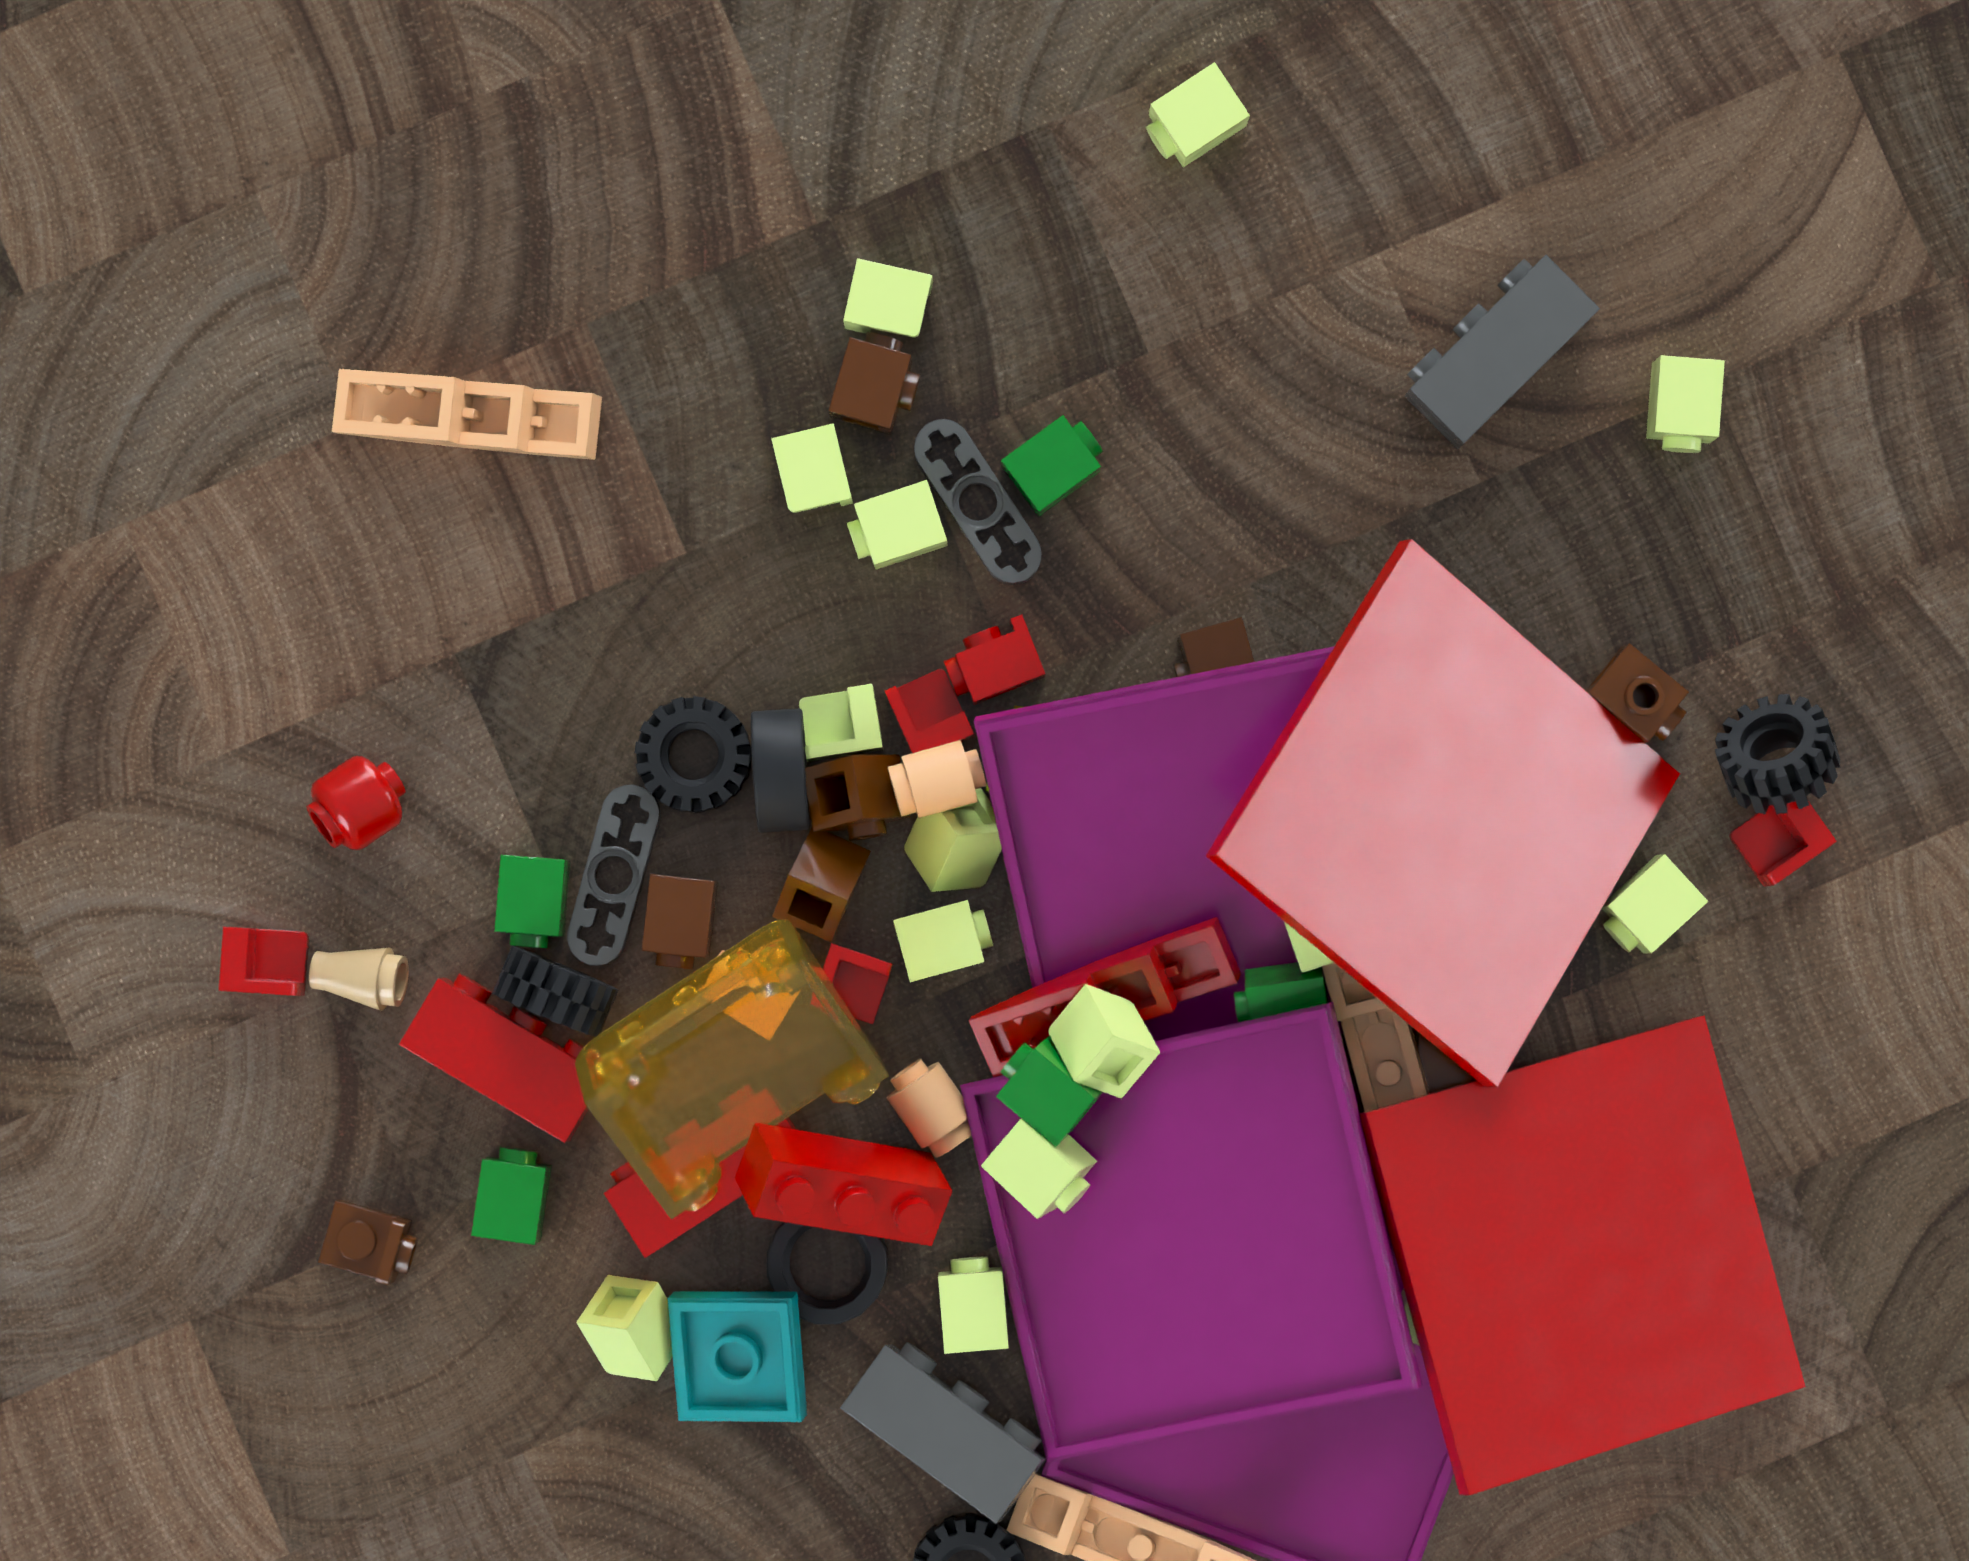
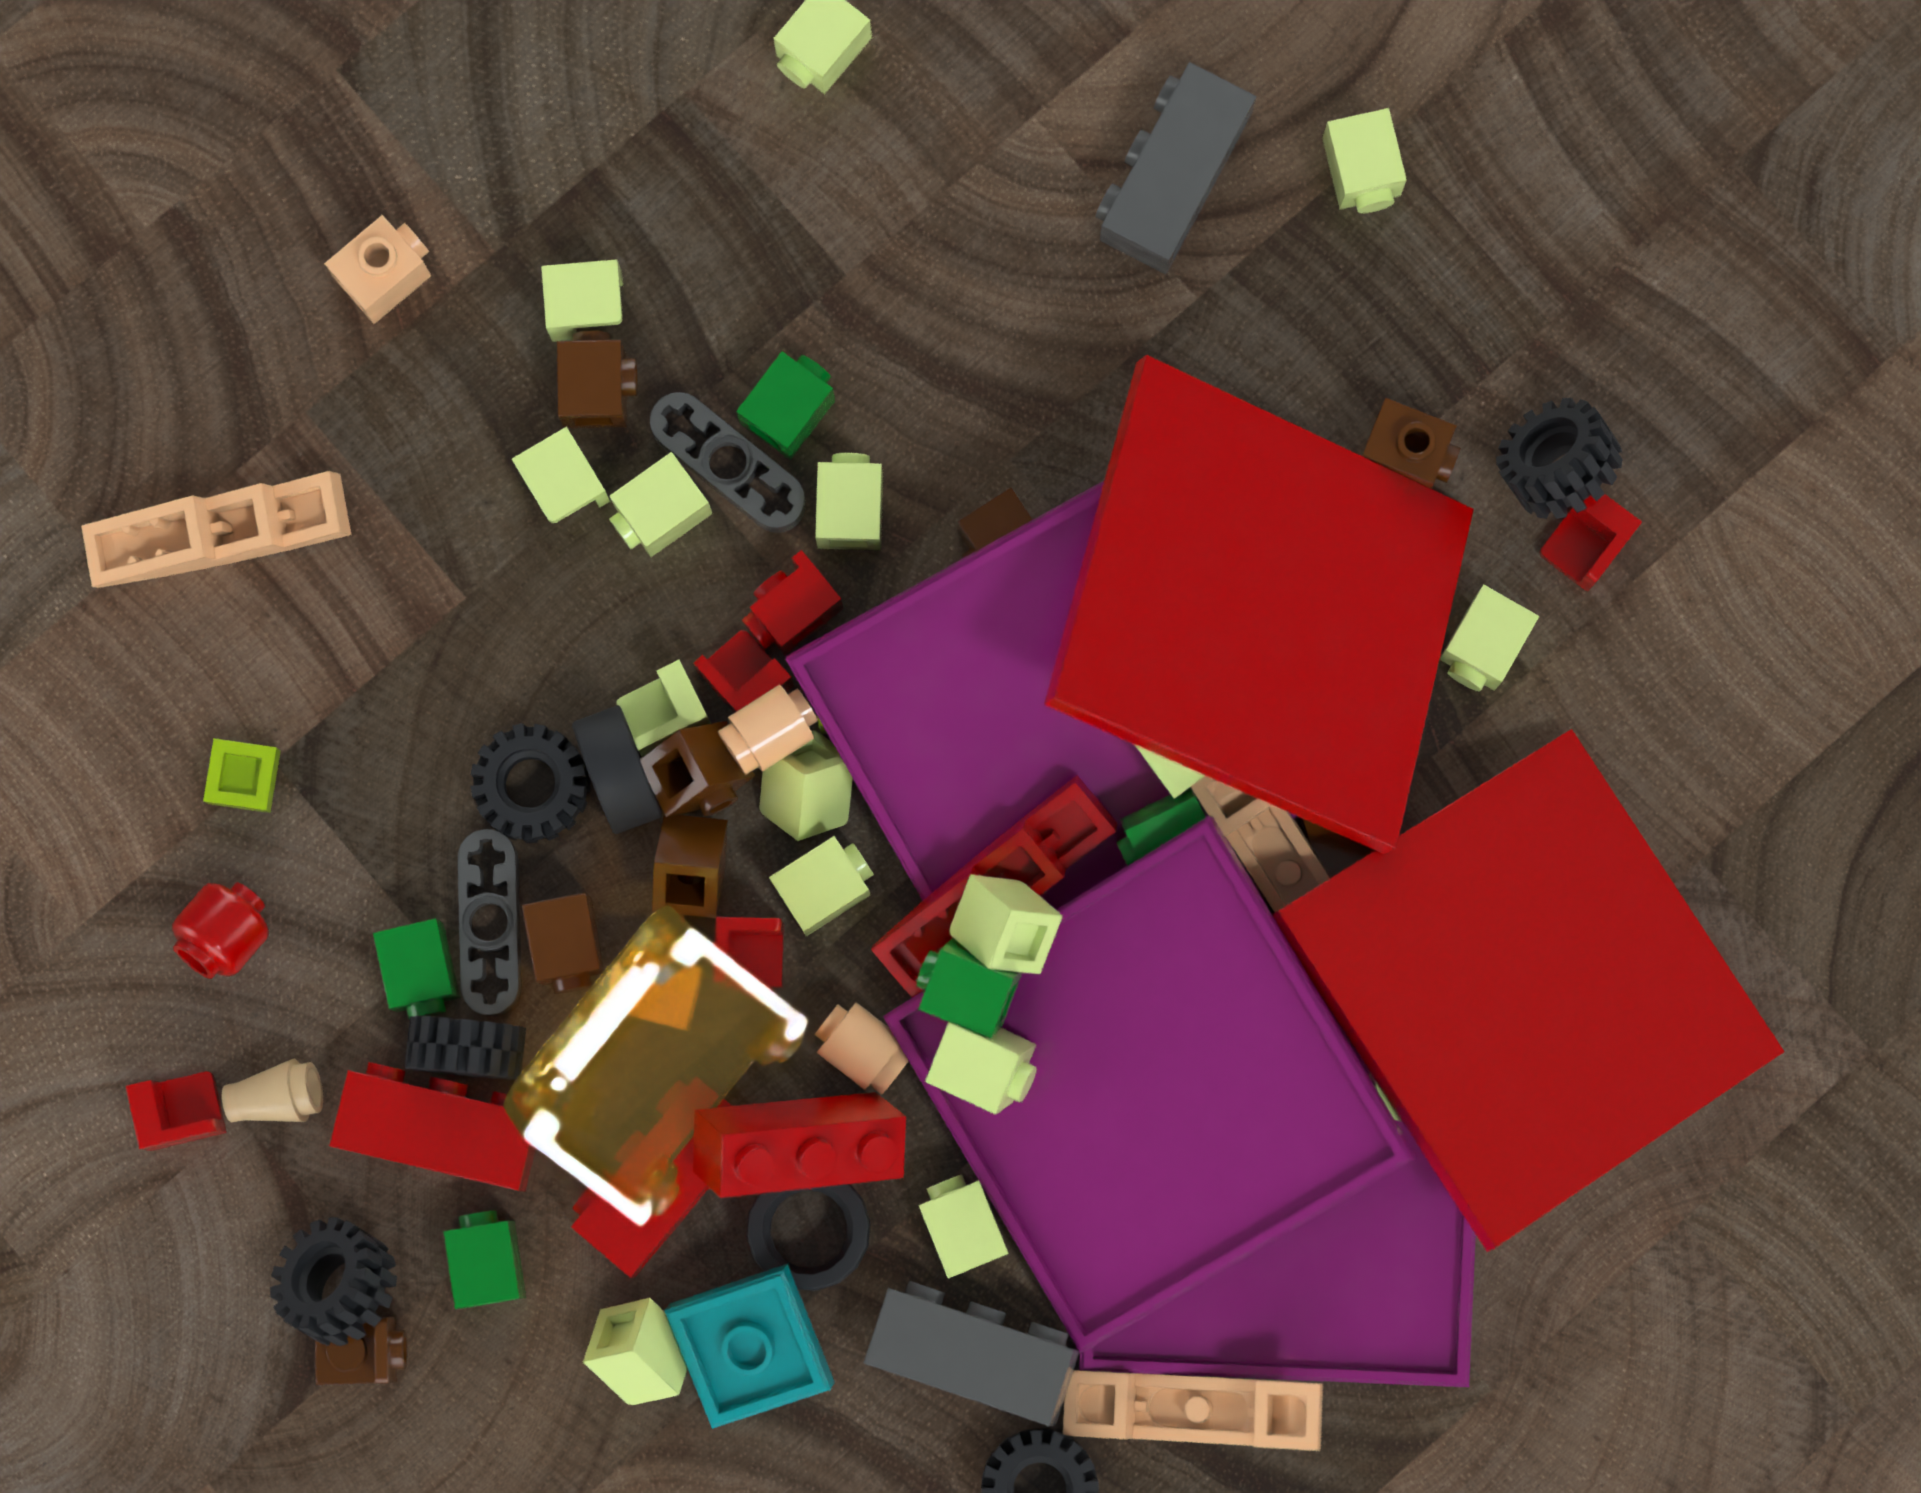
camera: 15 degrees left, 5 degrees down
none -> lime plate [203,738,281,813]
none -> black tyre [270,1217,397,1346]
none -> light nougat brick [324,215,431,324]
none -> yellowish green brick [815,453,883,550]

